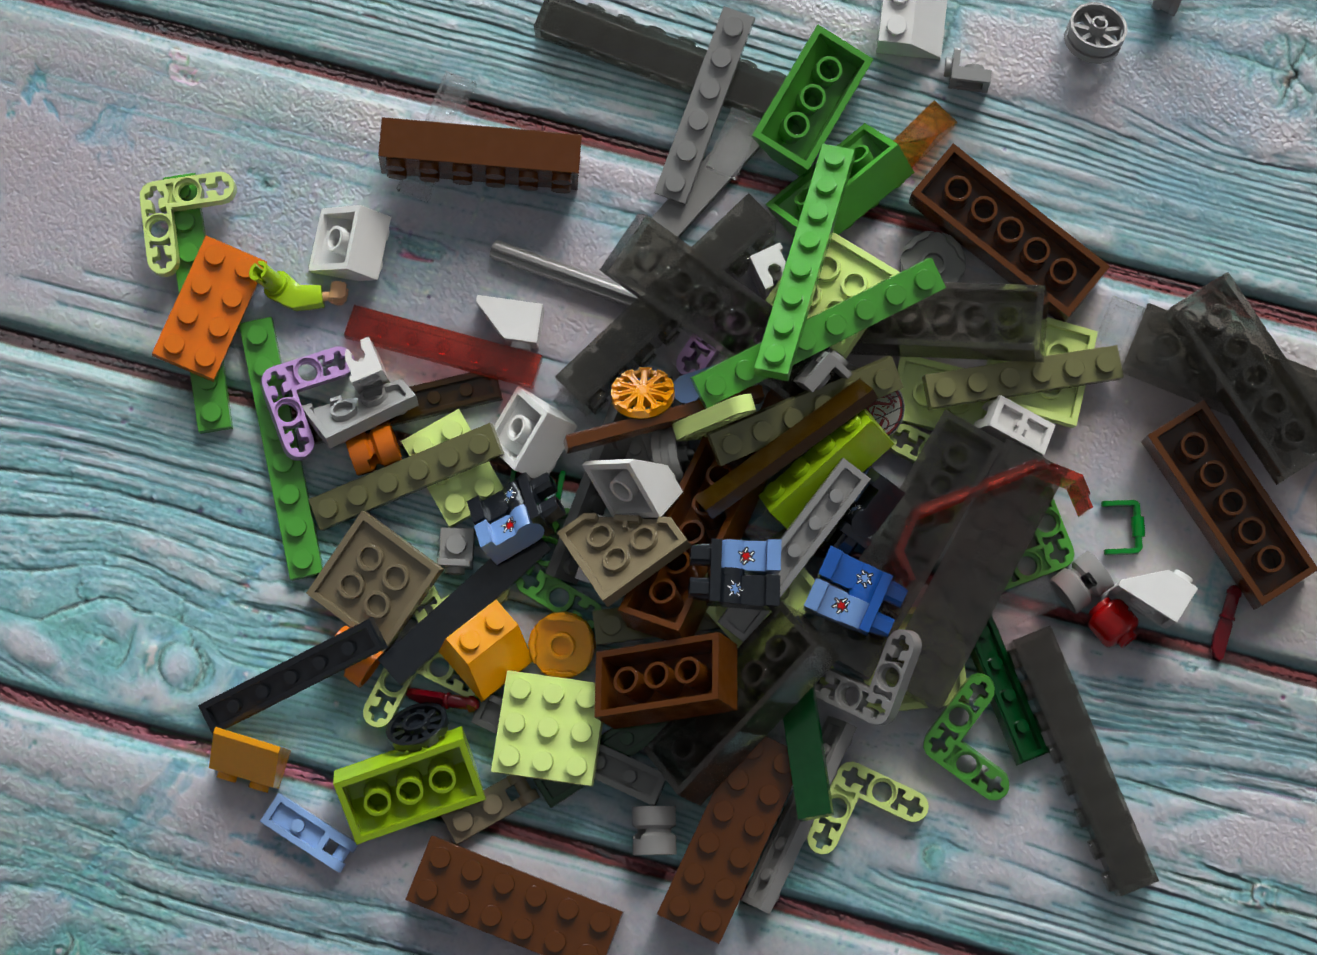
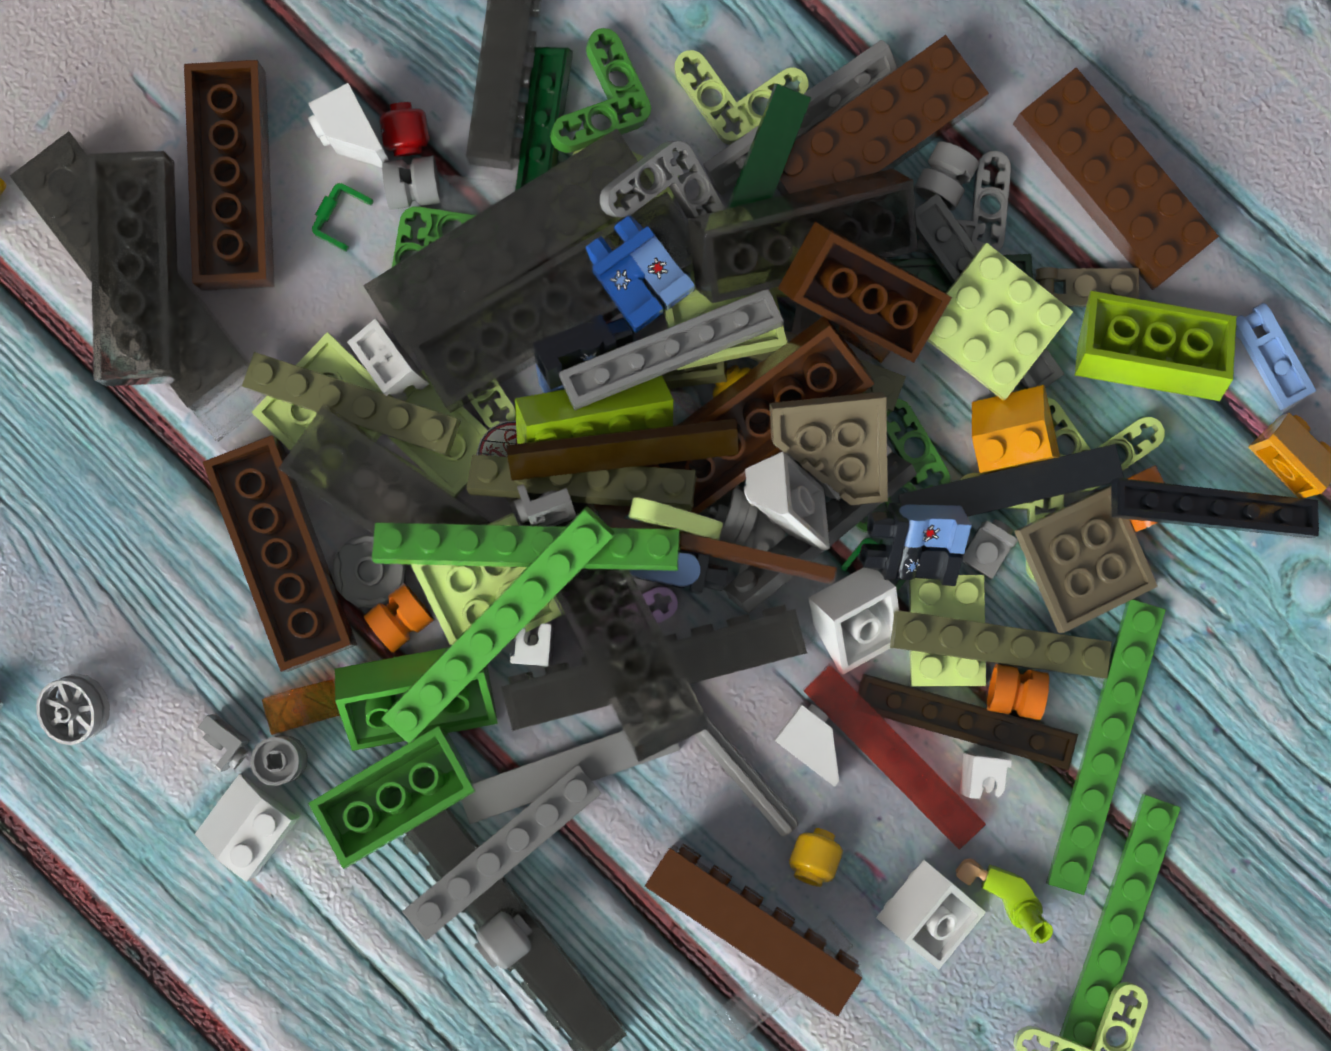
camera: 155 degrees left, 5 degrees up
orange plate [152,235,267,382] -> none
lavender beam [260,346,354,461] -> none
light grey wing [302,379,419,449] -> none
black wheel [386,702,450,752] -> none
dark red piece [406,688,480,712] -> none
light orange tile [528,611,596,678] -> none
light orange wheel [611,367,675,419] -> none
black hips [688,538,782,611] -> none
clear tile [706,107,761,180] -> none
clear red windscreen [889,458,1093,587] -> none
dark red piece [1211,585,1242,661] -> none
none -> light grey wheel [250,735,308,786]
none -> orange wheel [363,583,434,653]
none -> light grey head [474,912,533,969]
none -> yellow head [789,828,843,887]
none -> light grey beam [897,151,1011,253]

